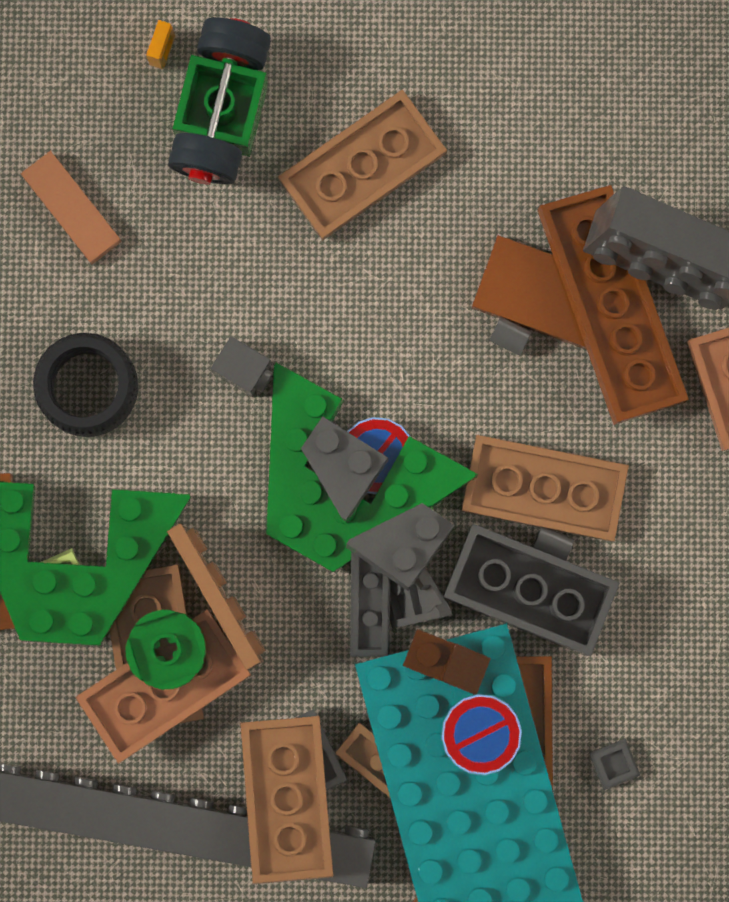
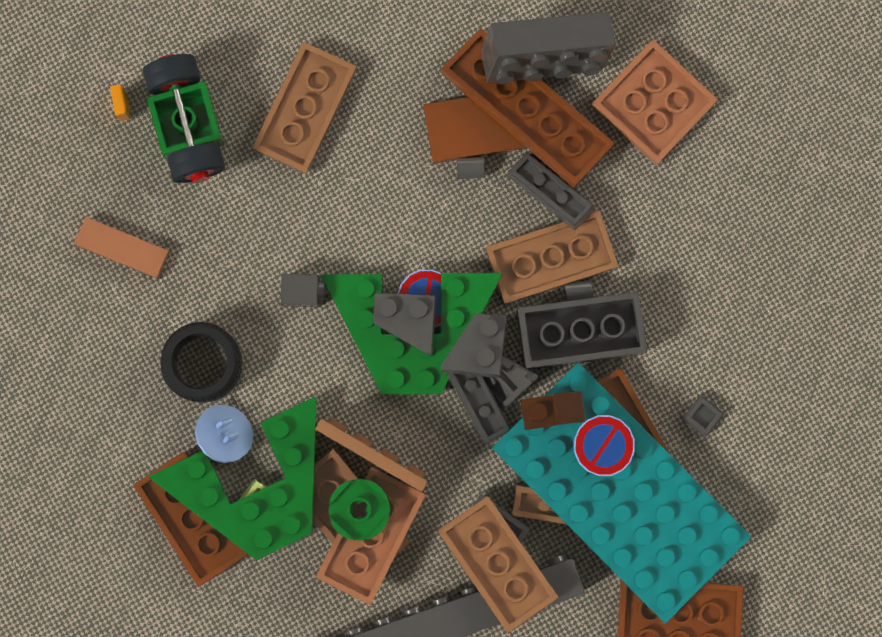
camera: 30 degrees left, 0 degrees up
none -> light blue piece [195,404,253,463]
none -> dark grey tile [507,152,595,230]

